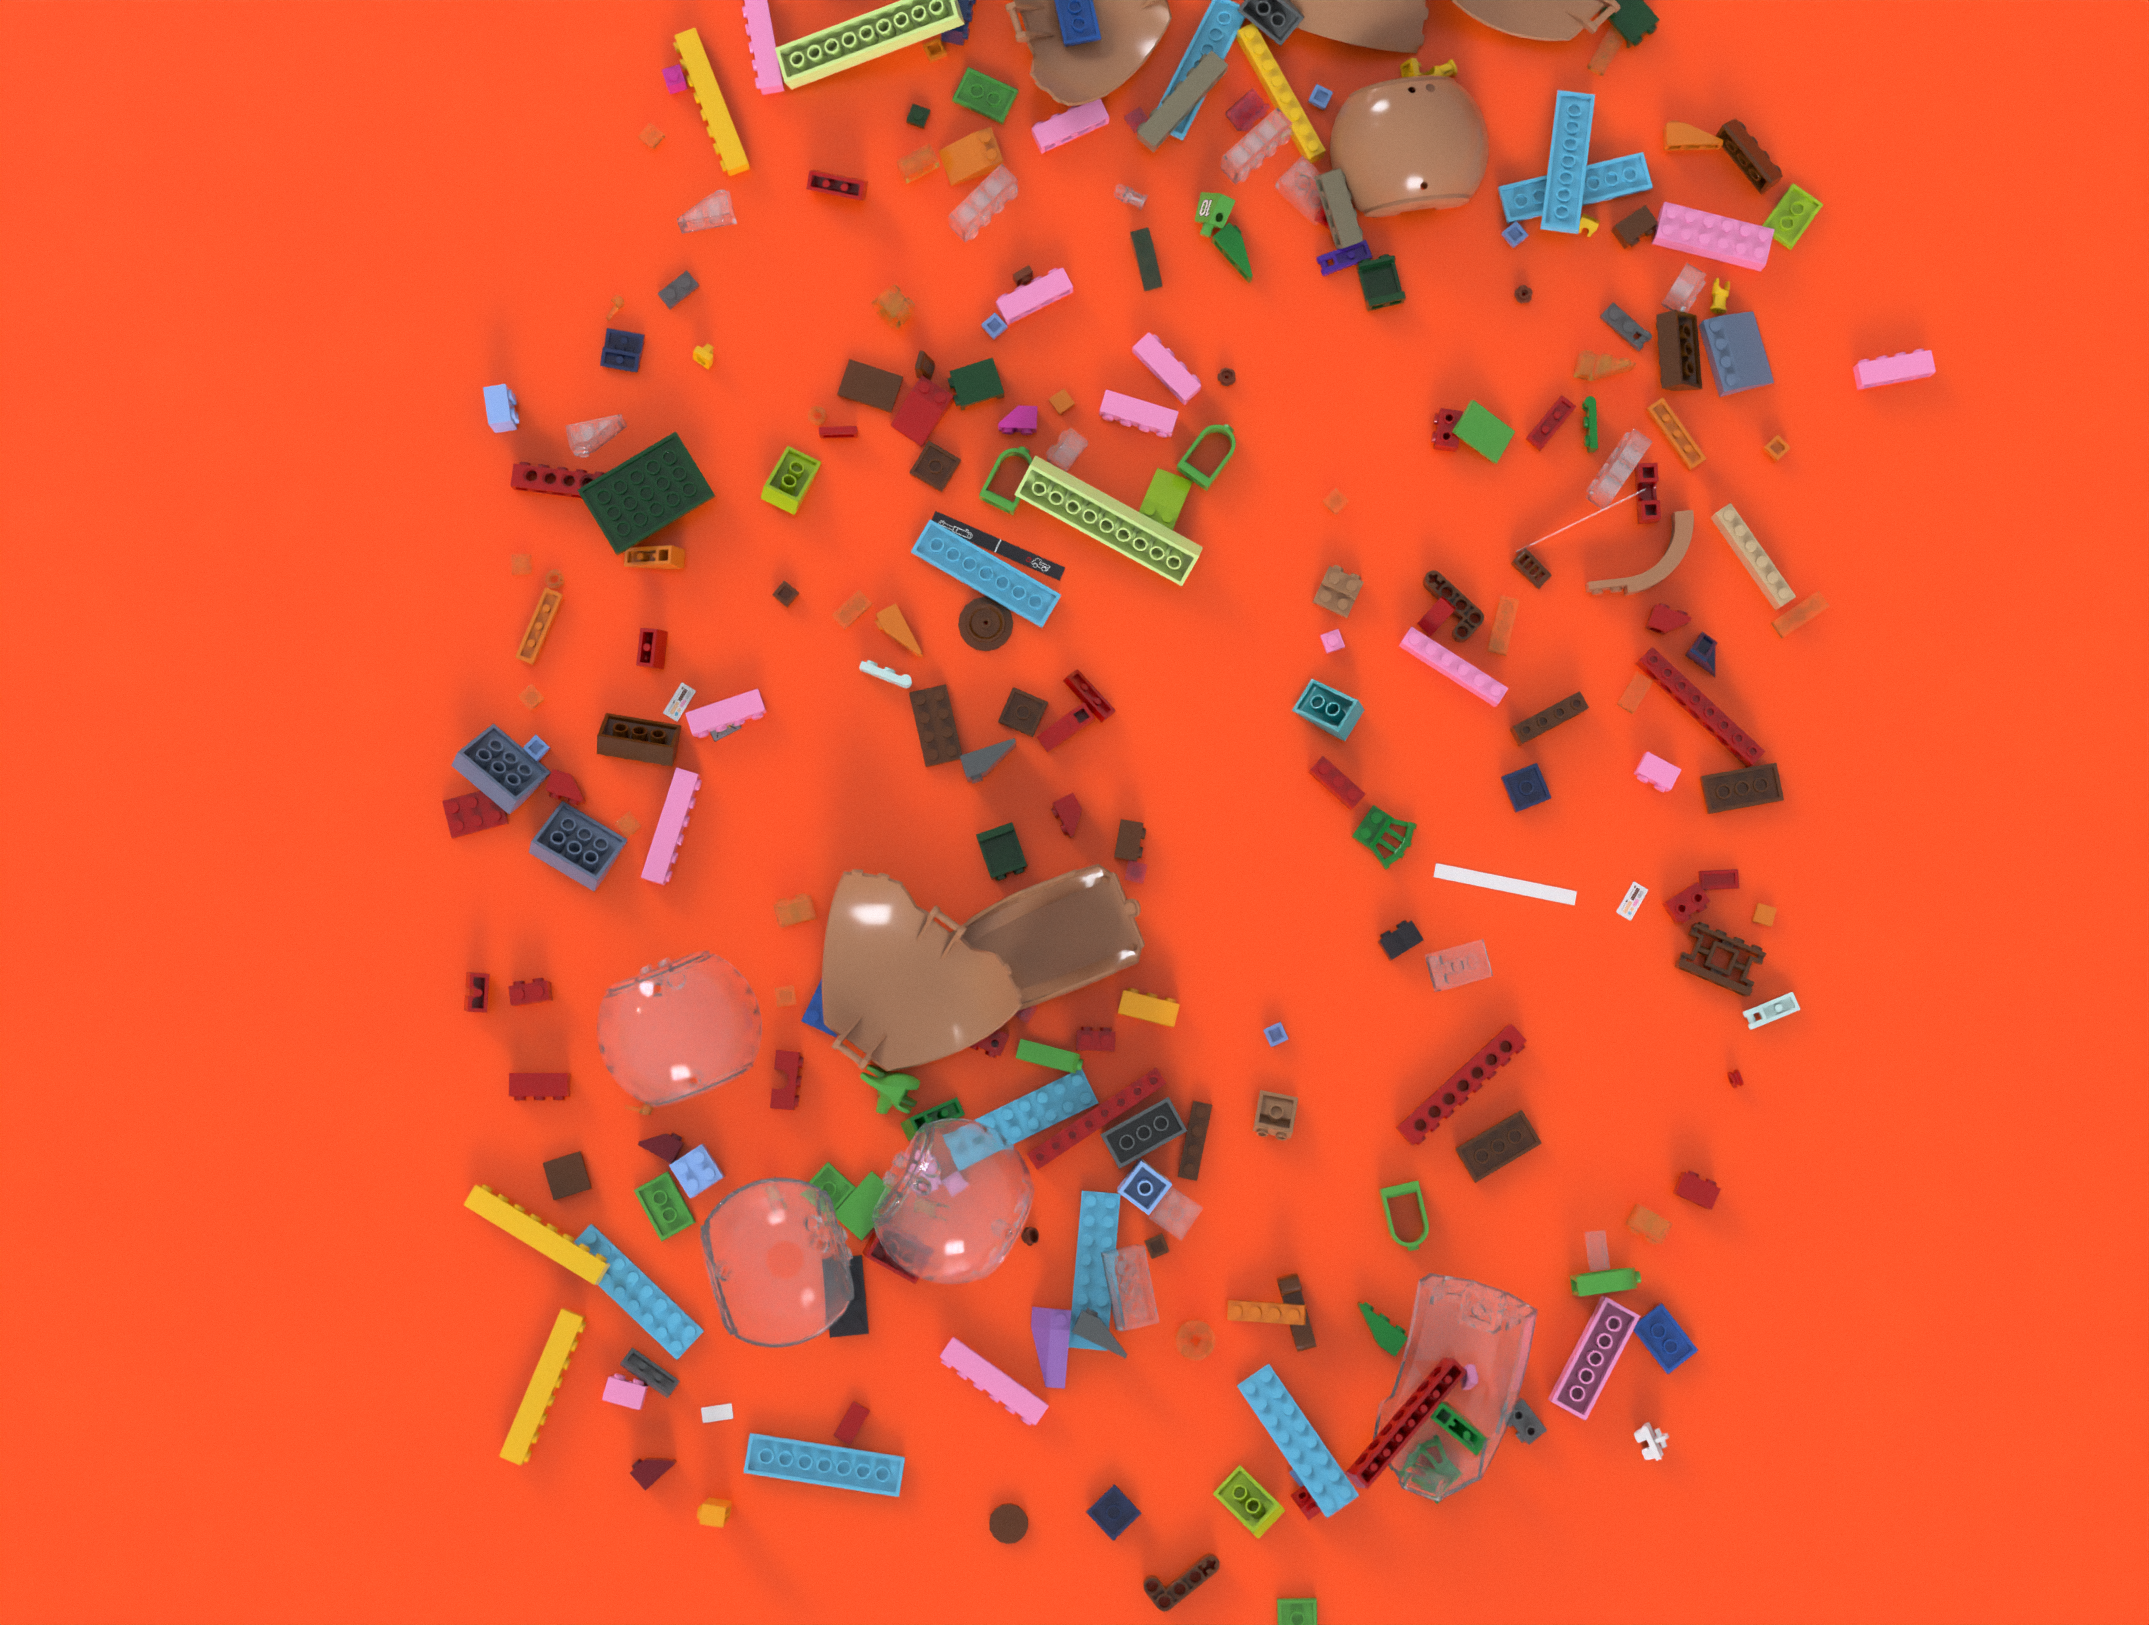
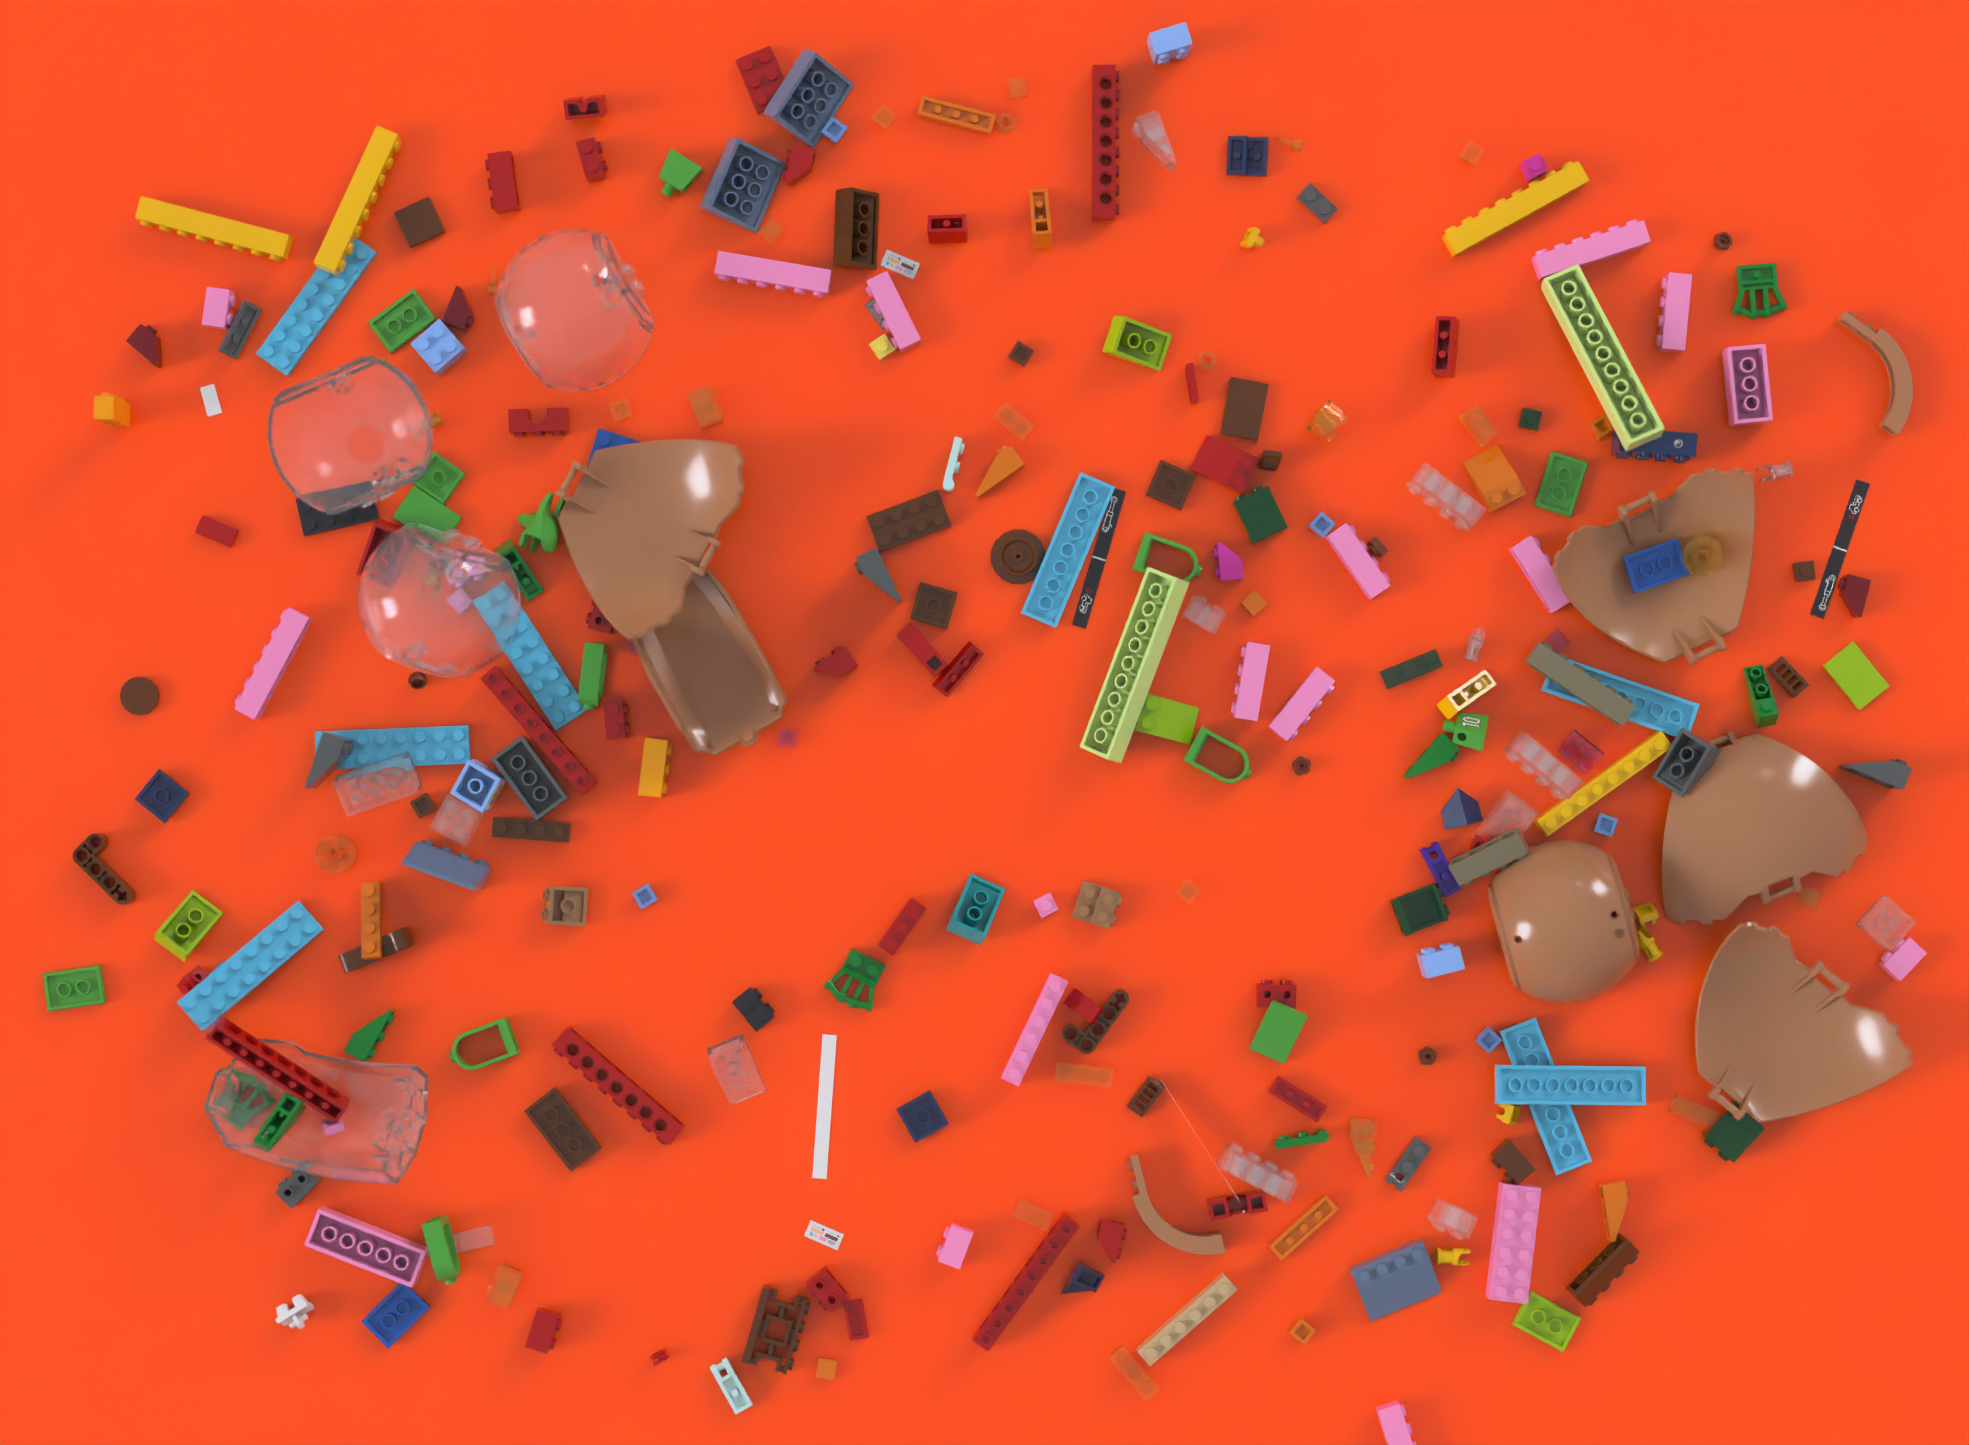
camera: 85 degrees right, 5 degrees up
dark green plate [577,431,716,556] -> none
clear slope [677,189,737,234] -> none
medium azure plate [744,1433,905,1497] -> none
dark green panel [976,822,1028,881] -> none
medium lavender wedge [1031,1307,1071,1389] -> none
reddish brown brick [1114,819,1146,862] -> none
reddish brown brick [1510,691,1589,746] -> none
reddish brown slope [1656,310,1702,391] -> none
reddish brown plate [1700,763,1784,814] -> none
none -> sand blue slope [401,839,492,891]
none -> bright green torso [659,148,704,198]
none -> light yellow plate [869,333,895,361]
none -> light blue brick [1416,942,1465,978]
none -> yellow slope [1437,670,1497,720]
none -> dark blue slope [1441,788,1483,829]

